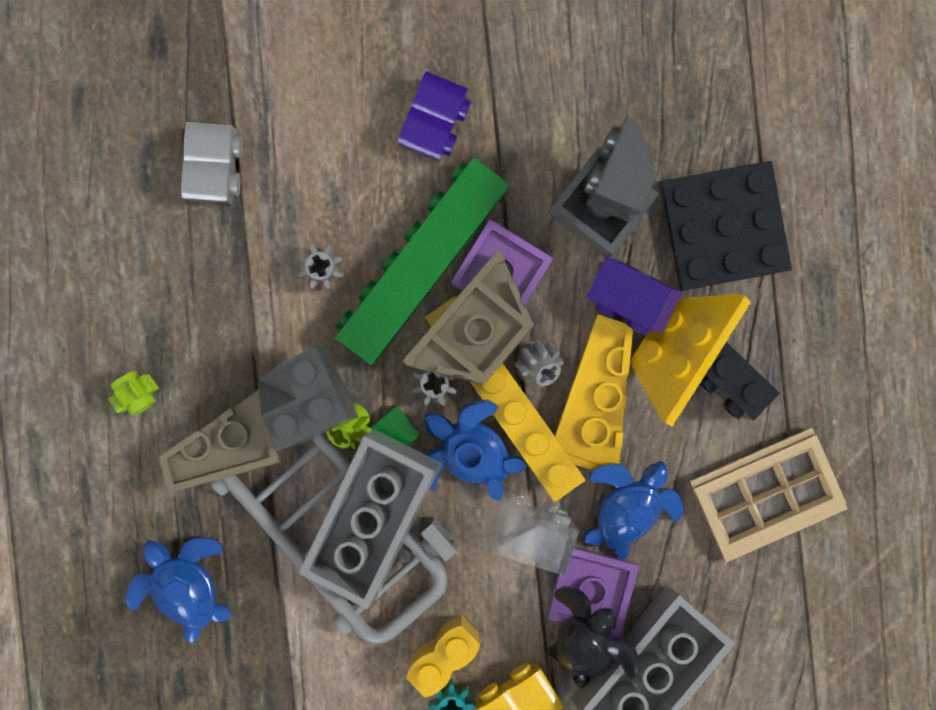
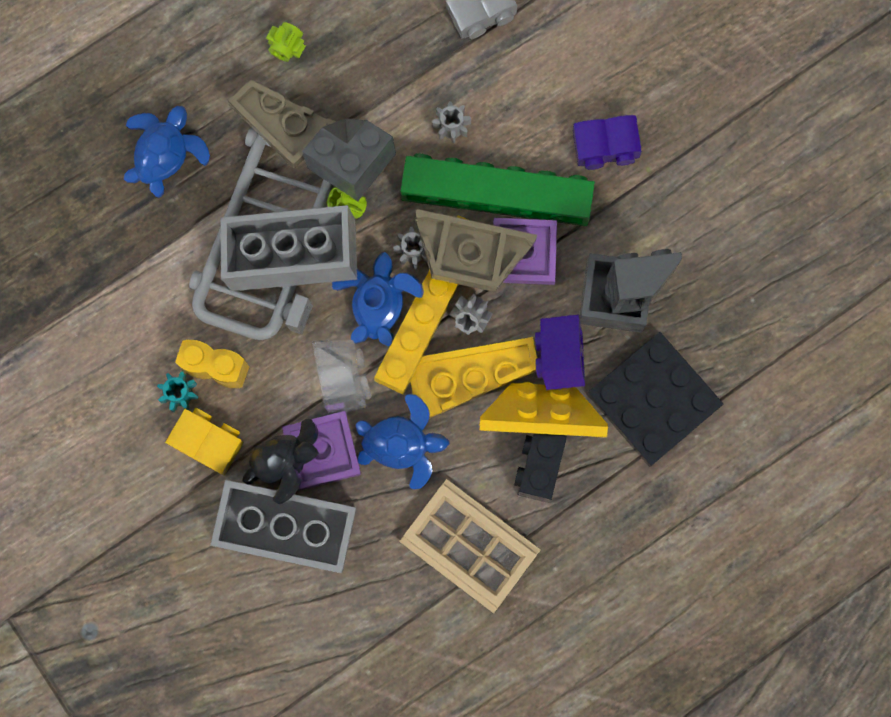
camera: 65 degrees right, 10 degrees down
green tile [371,405,421,446] -> none

